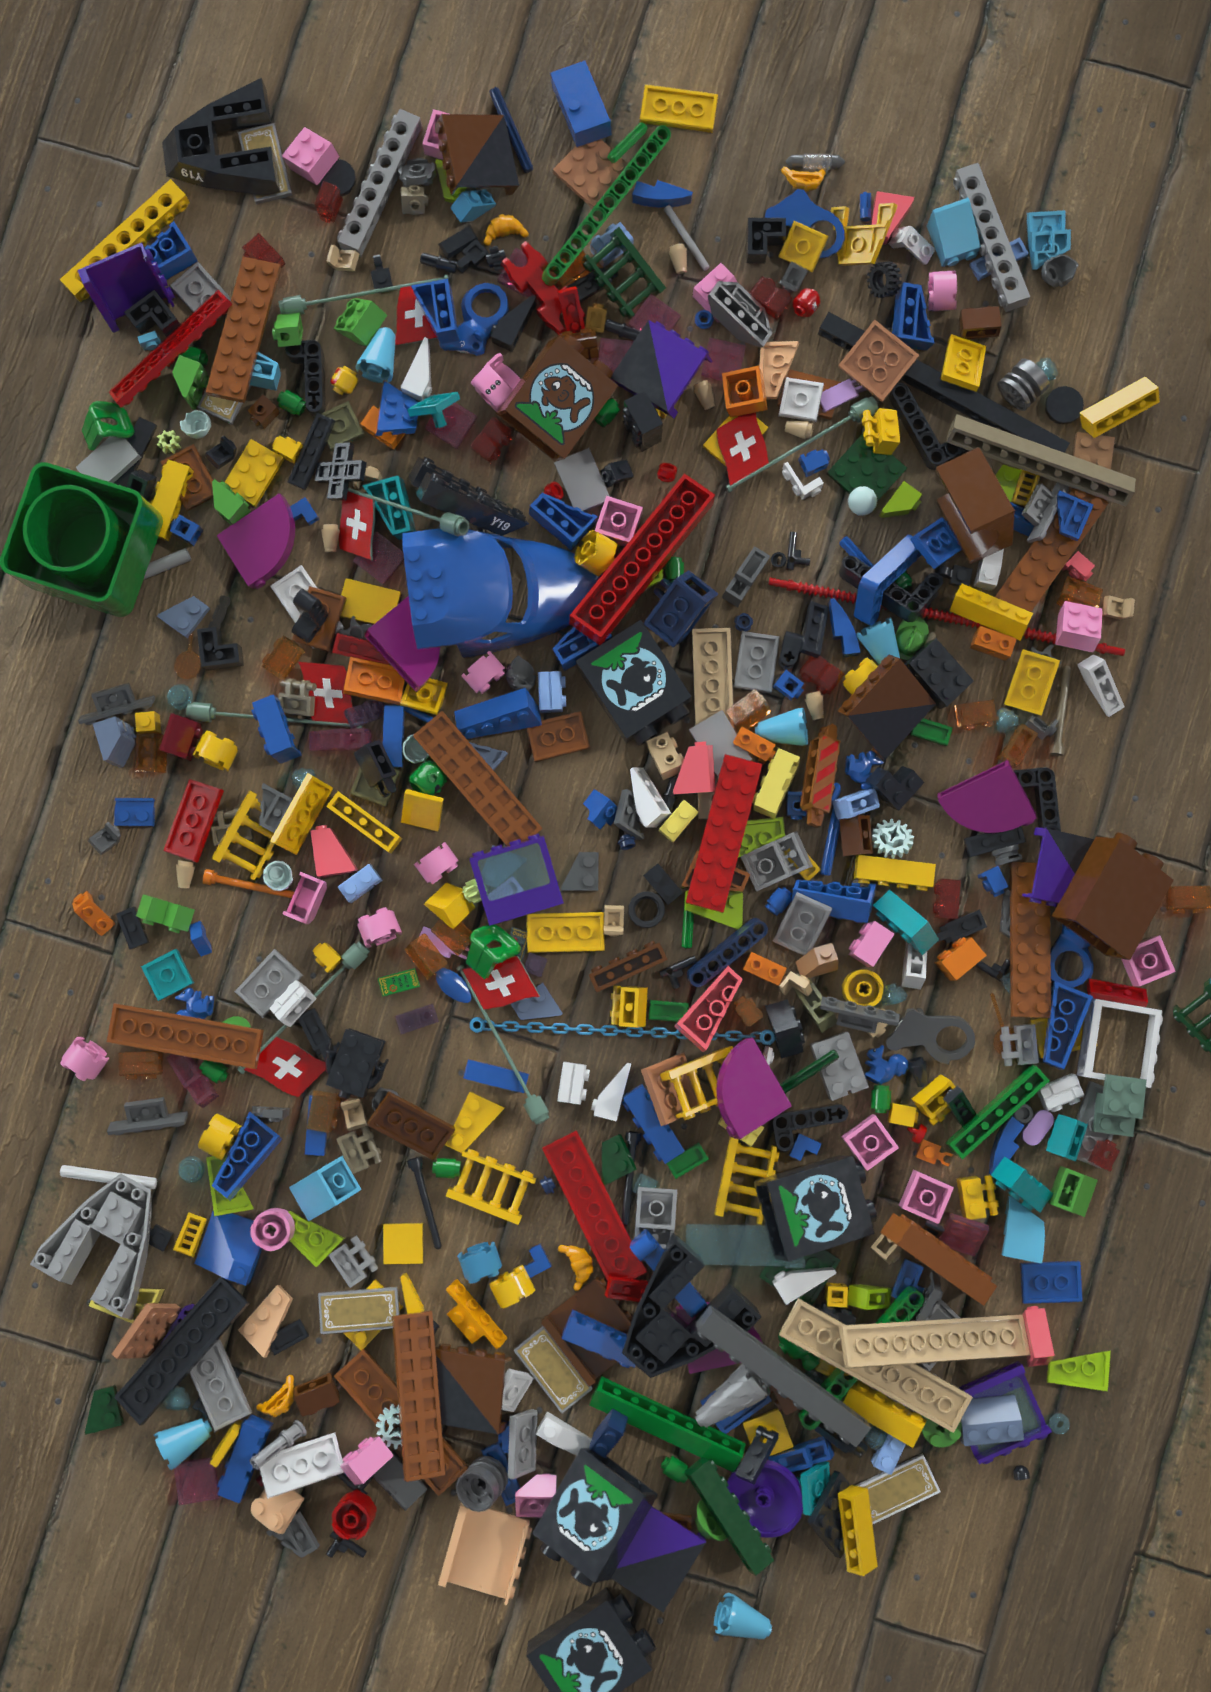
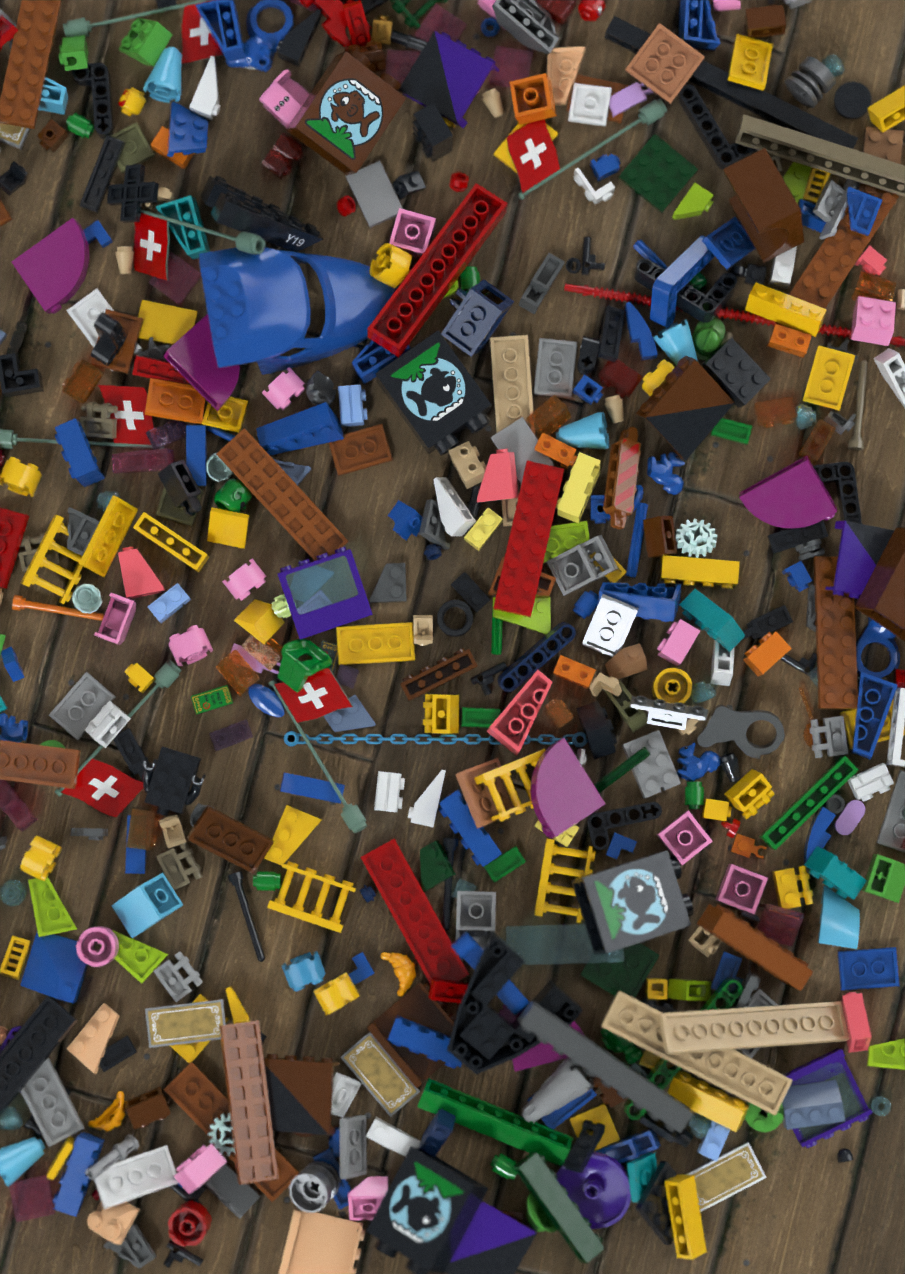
camera: 10 degrees left, 0 degrees up
green brick [199,1060,229,1084] -> none
bright green slope [212,479,251,525] -> none
blue wedge [212,1112,282,1201] -> none
yellow plate [225,439,285,507] -> none
yellow brick [272,436,303,464] -> none
yellow tile [383,1223,423,1264] -> none
teal tile [407,392,460,428] -> none
clear pink plate [425,403,477,449] -> none
light orange bracket [446,1279,507,1349] -> none
blue wedge [529,493,598,551] -> none
green brick [594,398,620,428] -> none
dark blue plate [734,613,753,632] -> none
white slope [772,1267,836,1305] -> none
tan cone [785,421,814,440] -> none
light blue brick [833,789,880,819] -> none
light aqua hair [848,486,877,516] -> none
yellow brick [862,408,900,455] -> none
black brick [865,766,925,811] -> none
clear red brick [933,879,961,920] -> none
black plate [943,1085,976,1127] -> none
teal brick [1046,1114,1088,1161] -> none

